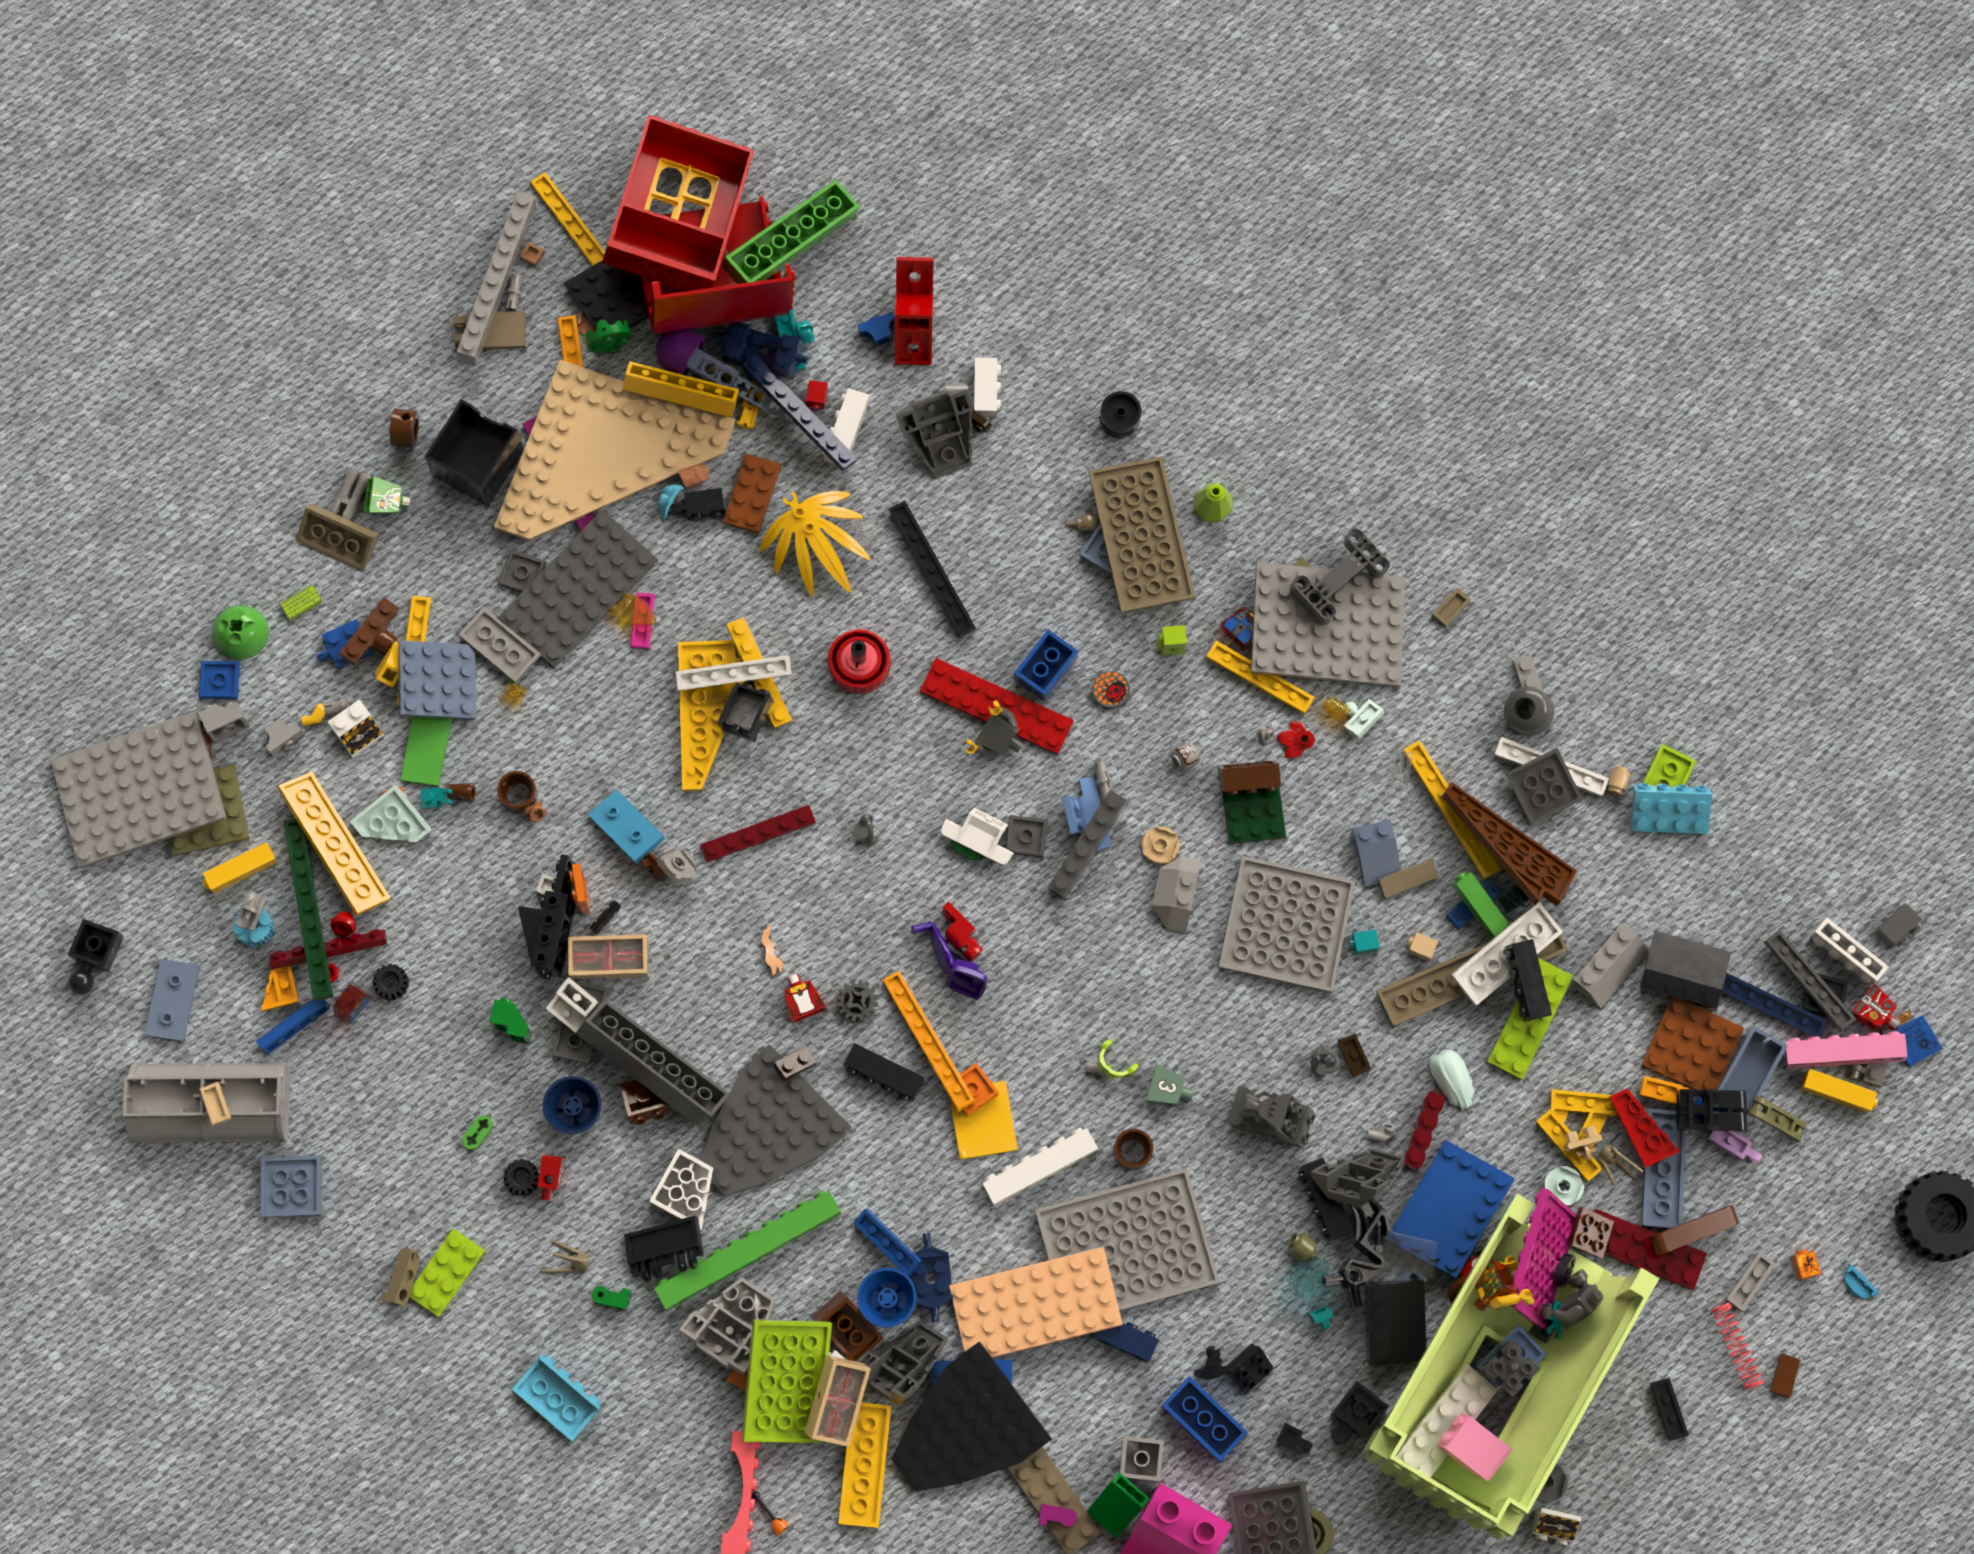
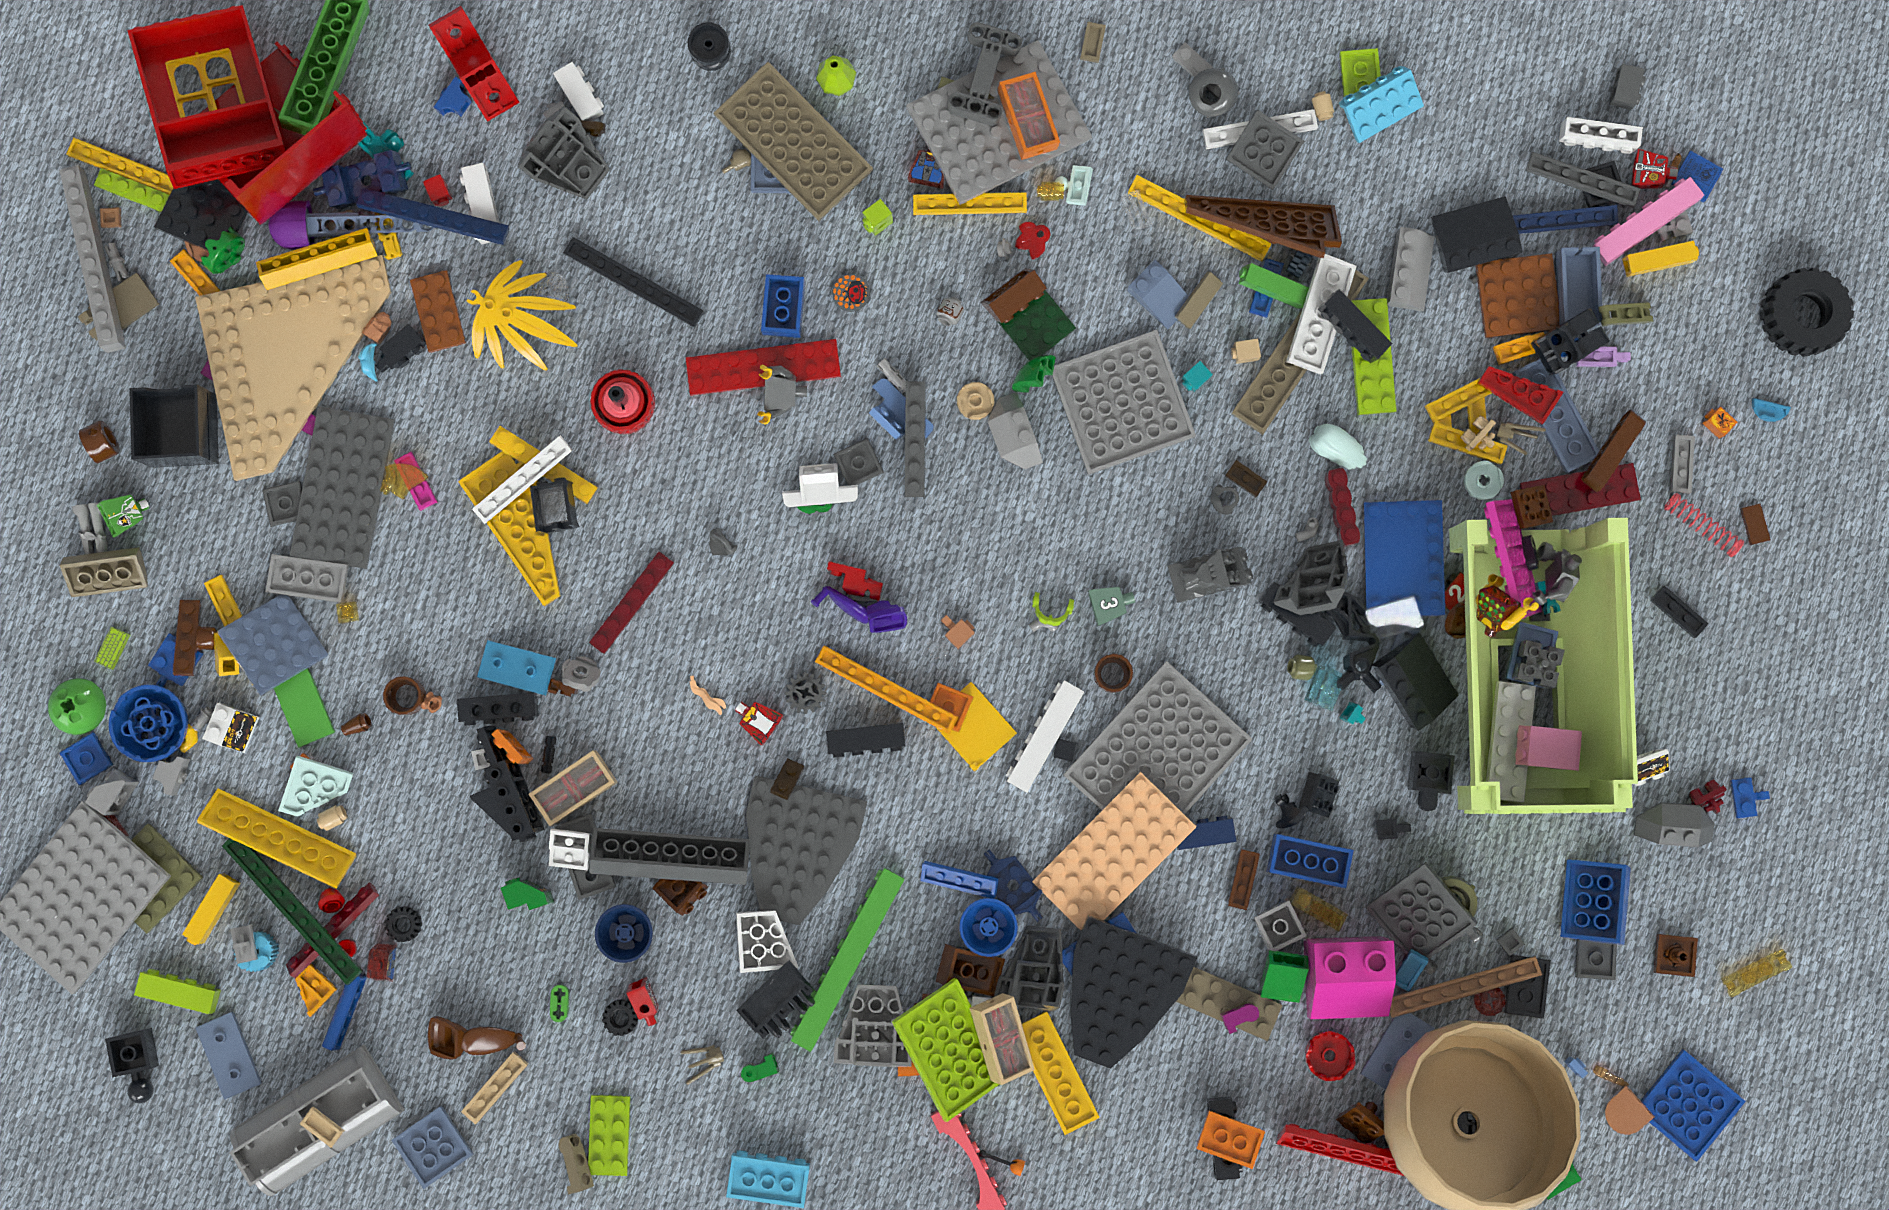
camera: 25 degrees left, 10 degrees up
teal plate [420,787,452,809] -> none
none -> lime plate [94,168,170,212]
none -> blue brick [109,685,188,762]
none -> lime brick [134,969,221,1014]
none -> tan brick [317,805,348,831]
none -> reddish brown piece [428,1016,526,1059]
none -> black brick [457,692,539,726]
none -> tan plate [461,1051,528,1125]
none -> nougat brick [941,615,975,650]
none -> brick [997,71,1060,160]
none -> green brick [1012,355,1056,393]
none -> black tile [1053,739,1076,762]
none -> reddish brown plate [1227,849,1260,910]
none -> clear yellow slope [1289,886,1348,931]

